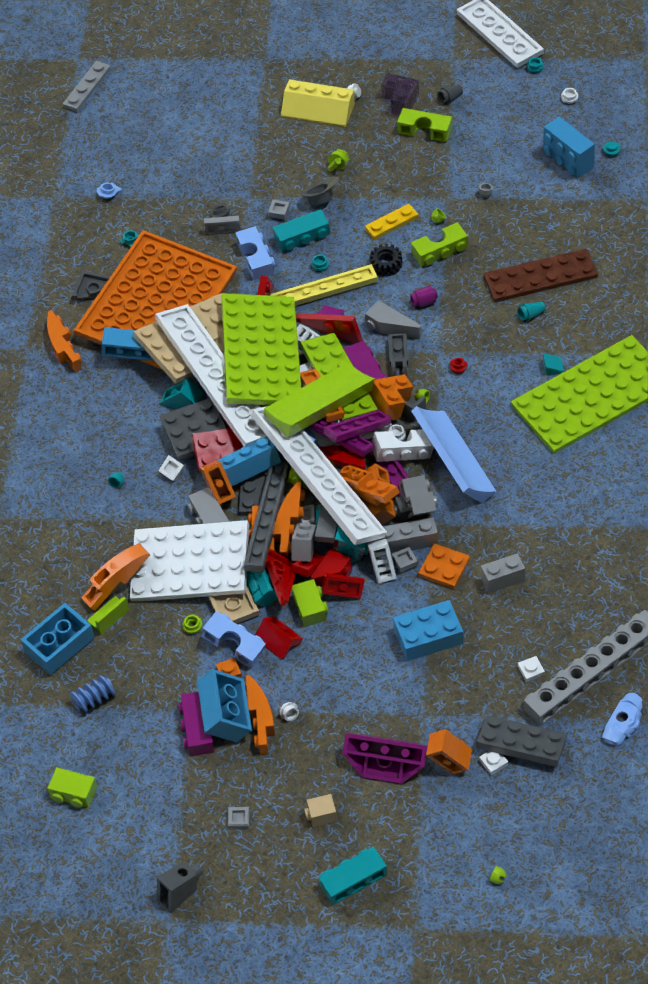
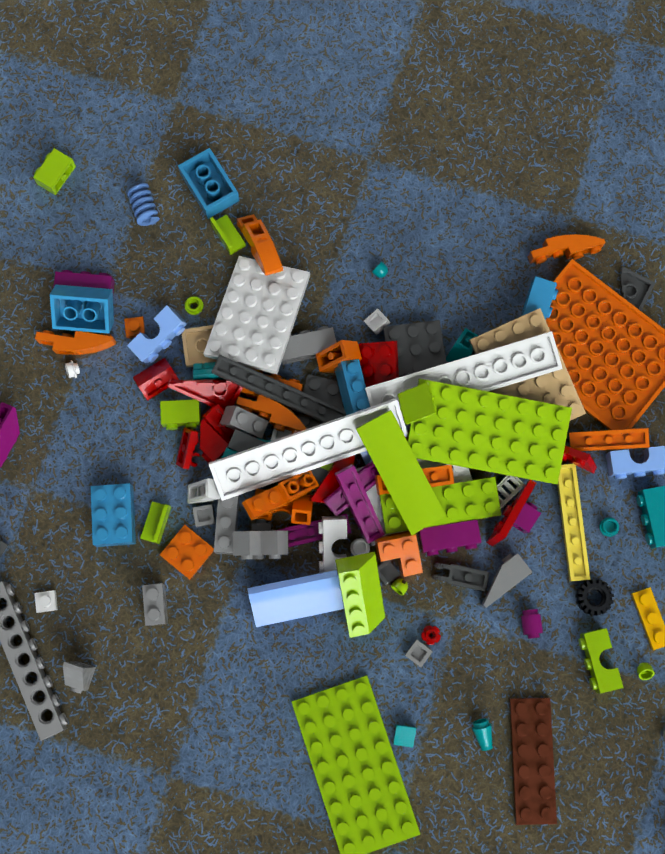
camera: 95 degrees right, 25 degrees up
none -> light grey slope [63,661,96,694]
none -> lime panel [140,501,172,545]
none -> lime slope [335,552,385,638]
none -> lime piece [398,382,437,425]
none -> light grey plate [405,639,433,668]
none -> orange plate [569,428,650,451]

